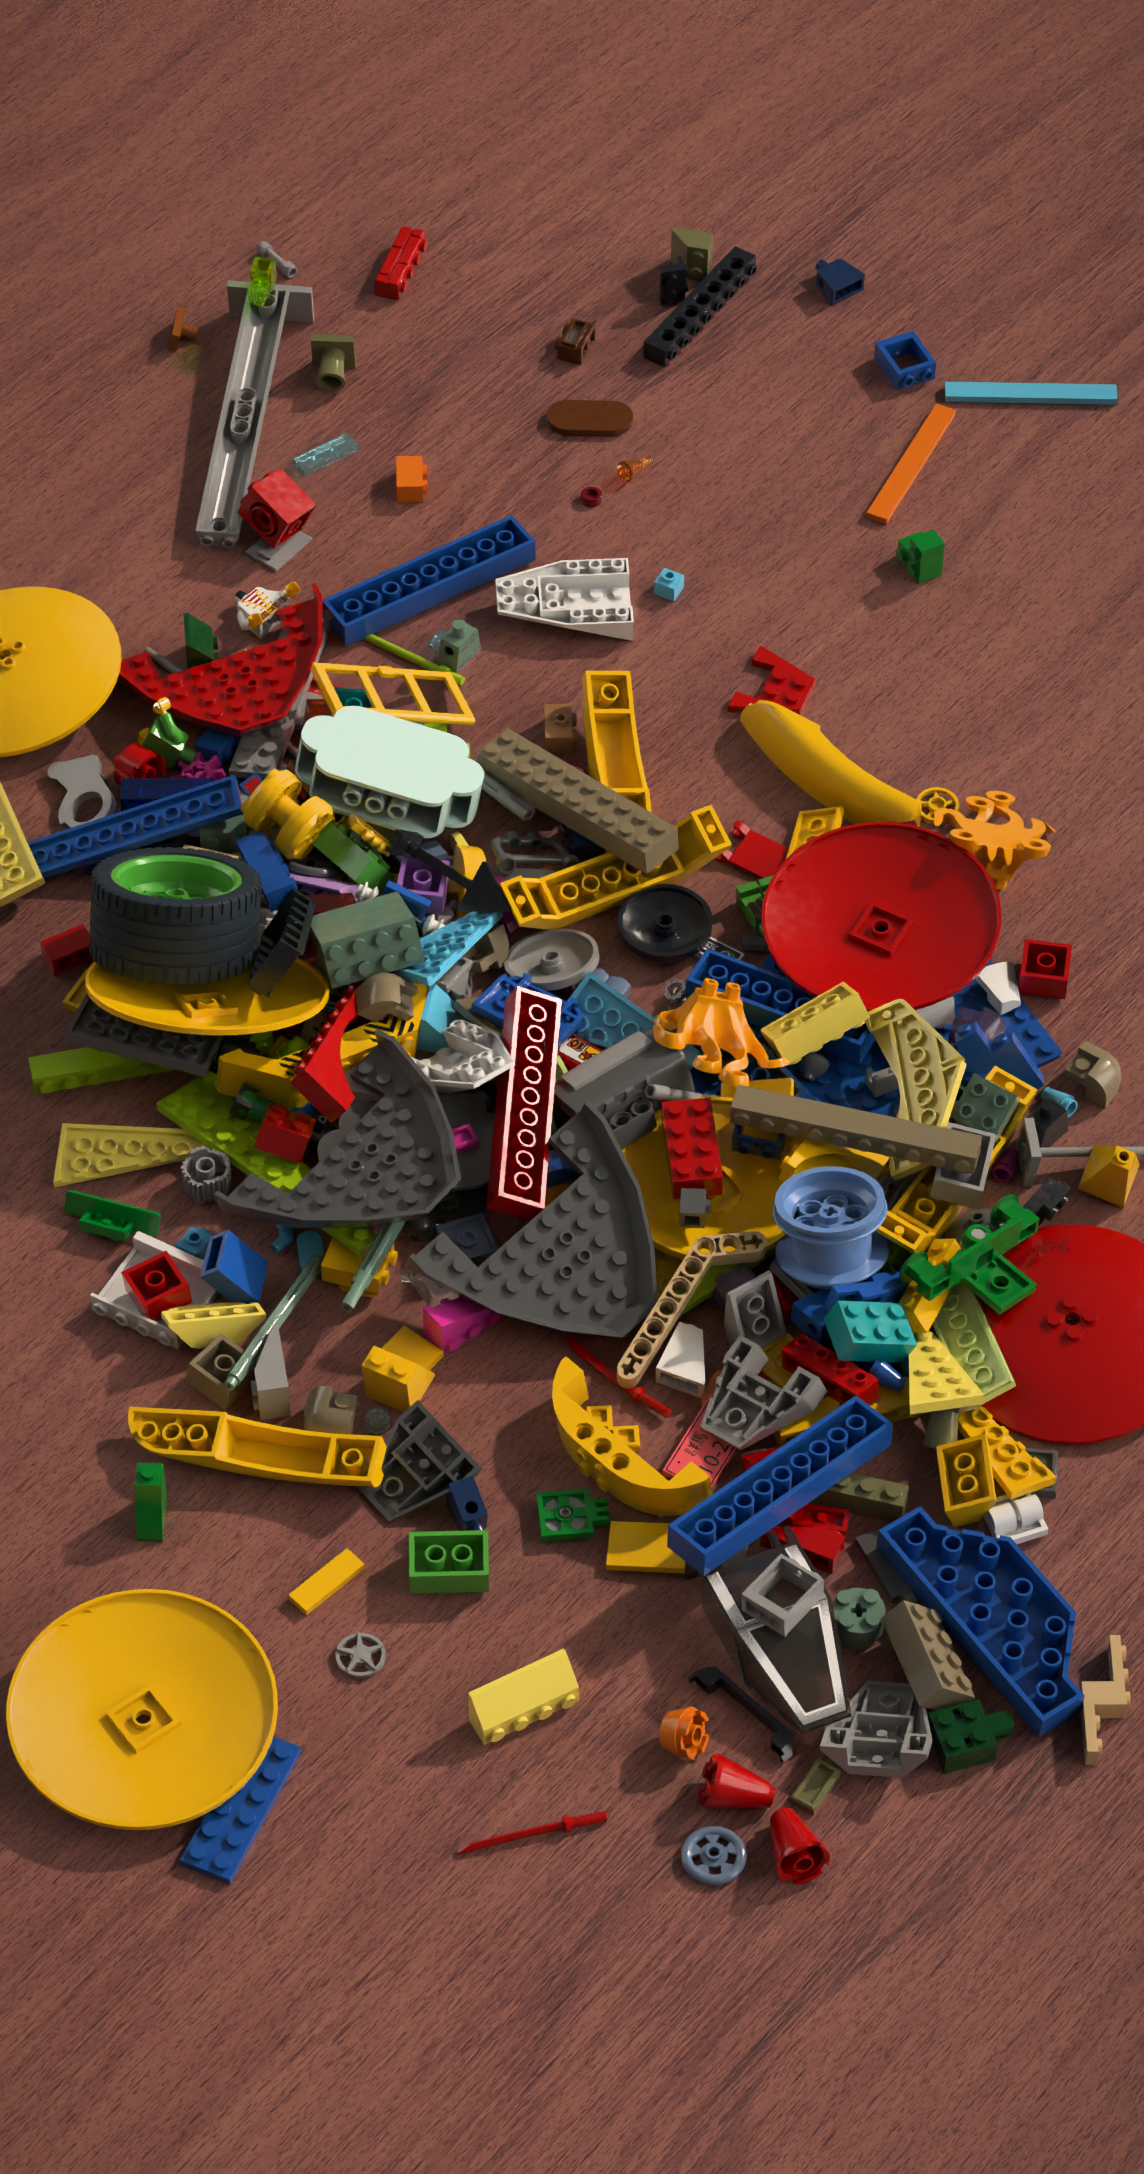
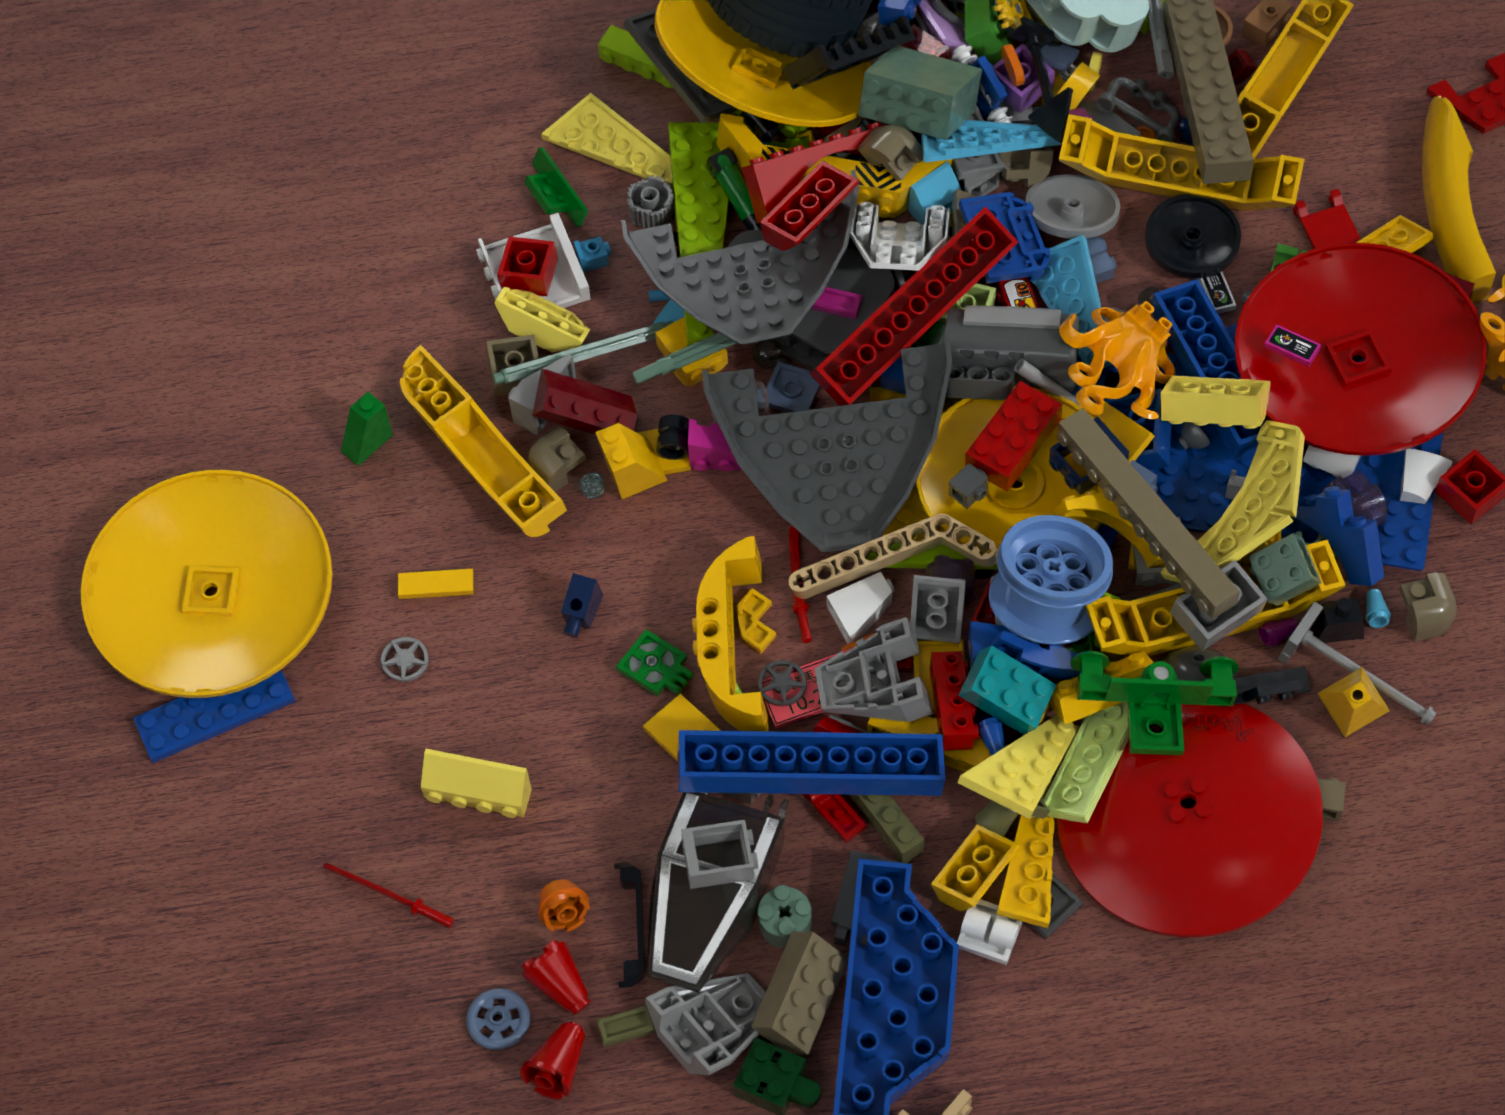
camera: 45 degrees right, 10 degrees up
blue brick [200,1230,268,1304] -> none
red brick [253,1103,316,1164] -> none
dark grey wedge [358,1400,483,1523] -> none
bright green brick [409,1530,489,1594] -> none
red slope [760,1526,846,1574] -> none
none -> dark red slope [532,369,637,435]
none -> black wheel [656,414,689,460]
none -> dark grey wheel [758,660,806,706]
none -> red slope [760,161,859,251]
none -> orange tile [1001,44,1025,87]
none -> tile [1265,324,1321,367]

